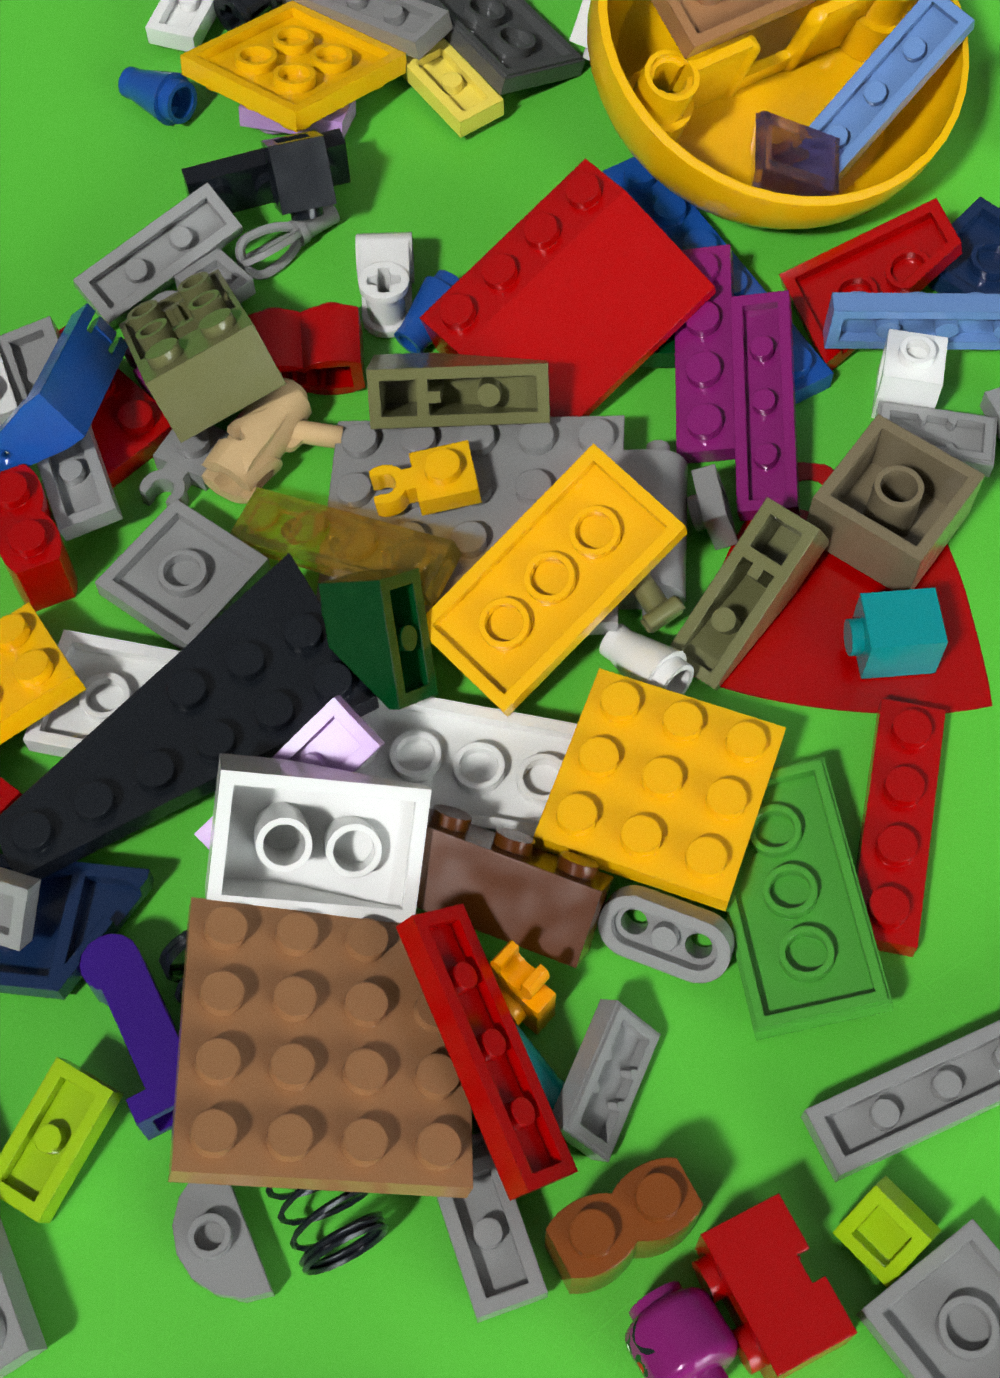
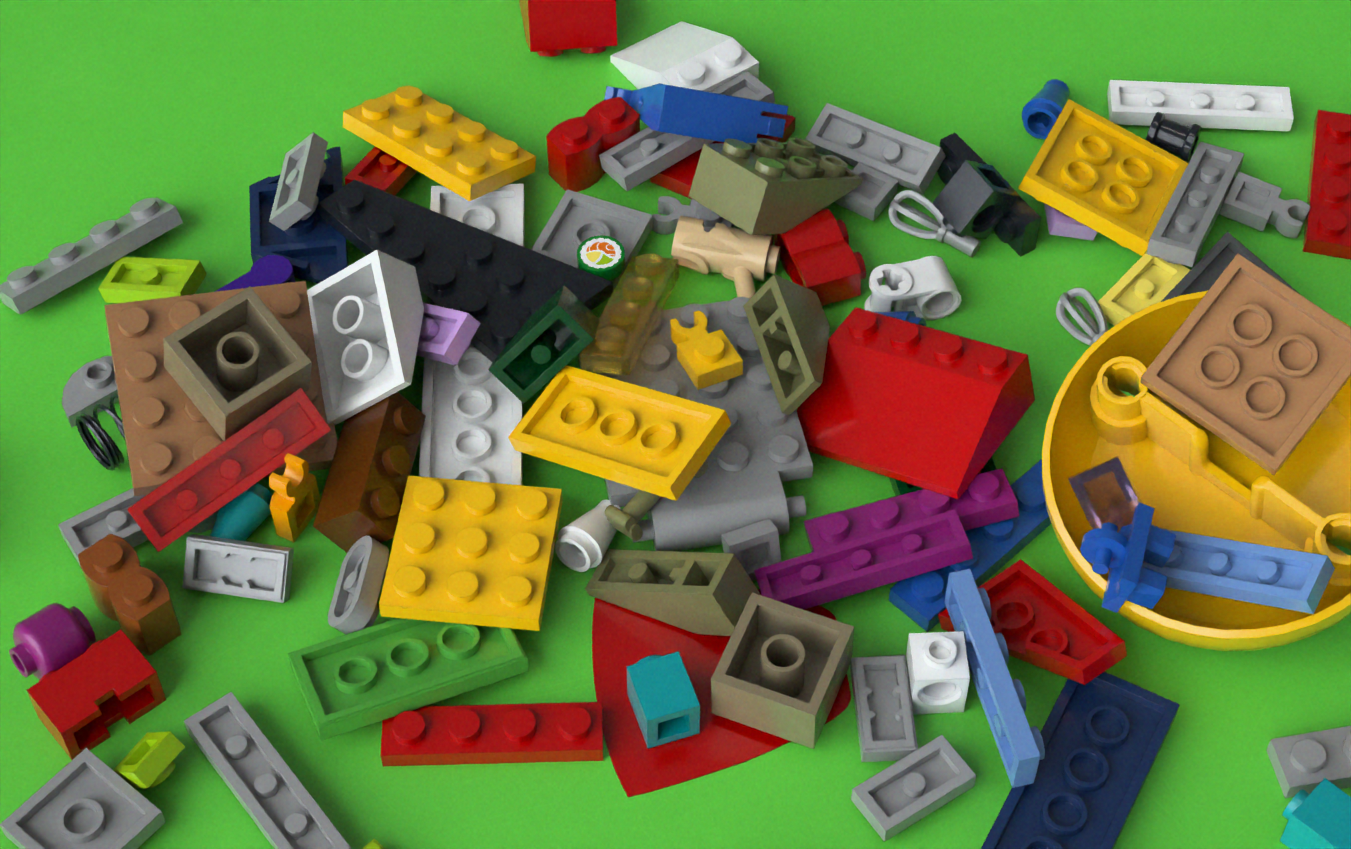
camera: 75 degrees right, 10 degrees down
none -> dark tan brick [163,286,312,441]
none -> tile [577,235,625,281]
none -> light grey piece [1056,288,1108,346]
none -> blue hips [1080,502,1176,613]

